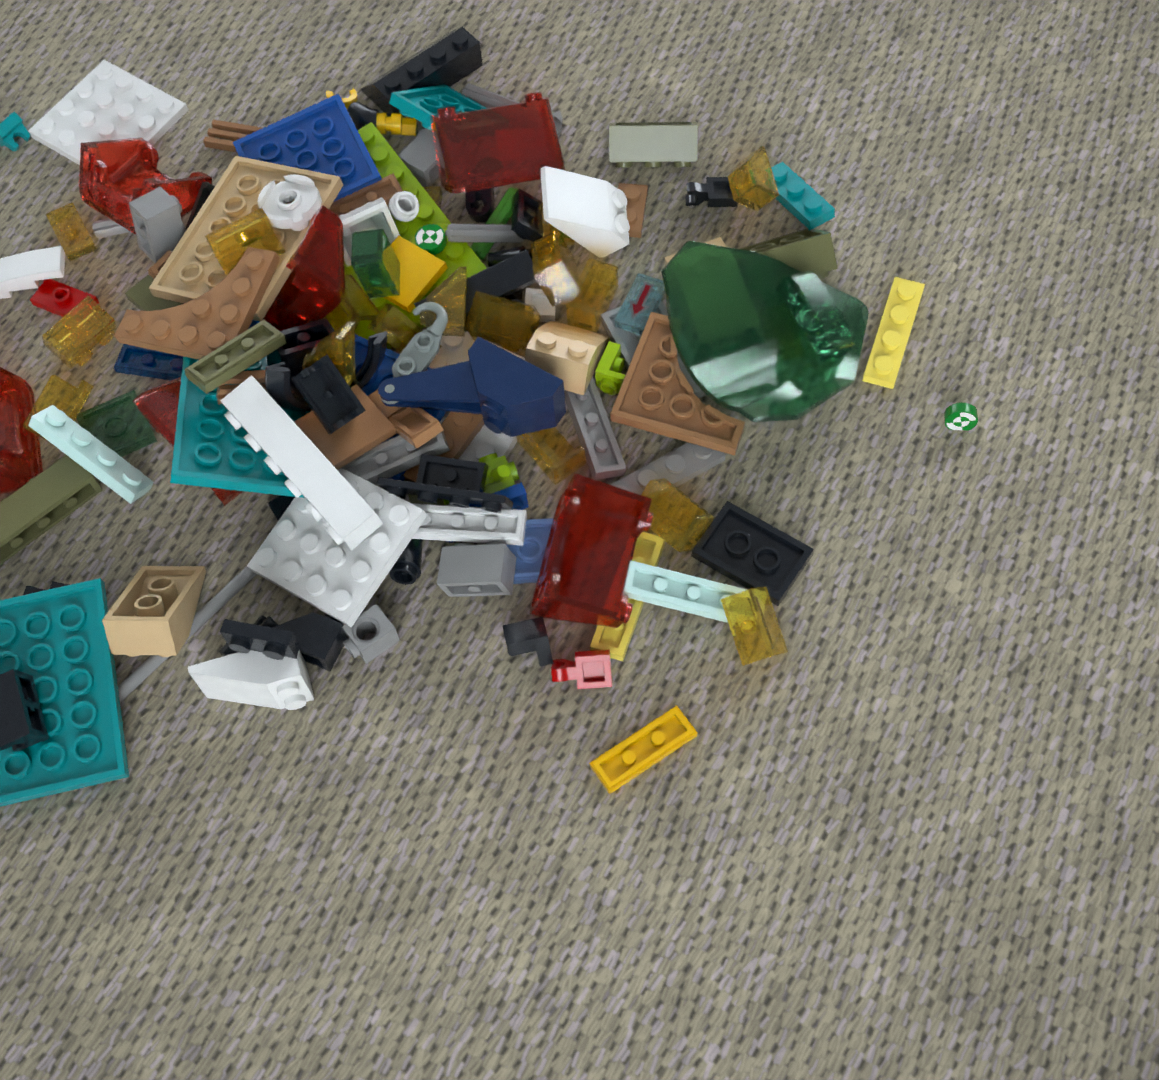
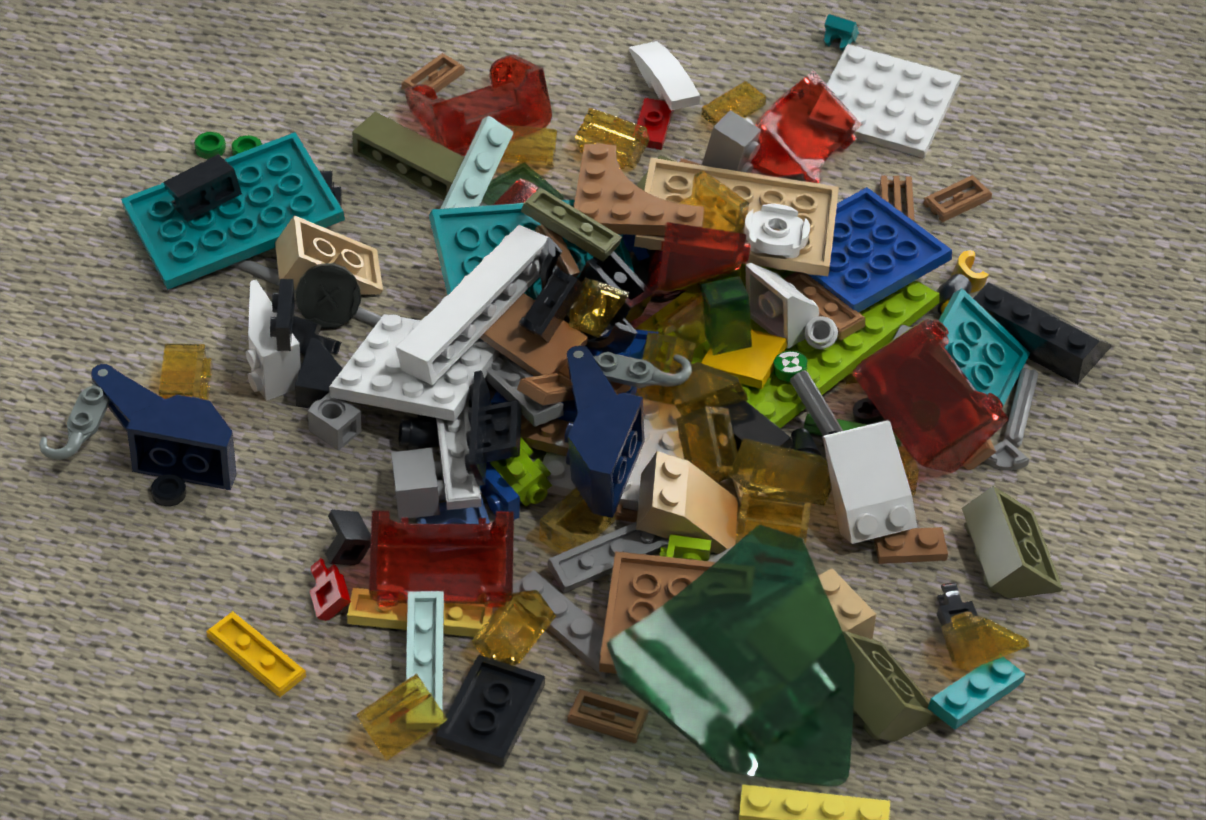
camera: 70 degrees right, 15 degrees down
none -> dark blue slope [39,364,237,490]
none -> black tile [151,474,186,507]
none -> clear yellow brick [159,344,212,400]
none -> pearl dark grey tile [296,263,361,329]
none -> medium nougat tile [567,689,648,744]
none -> medium nougat tile [923,175,992,222]

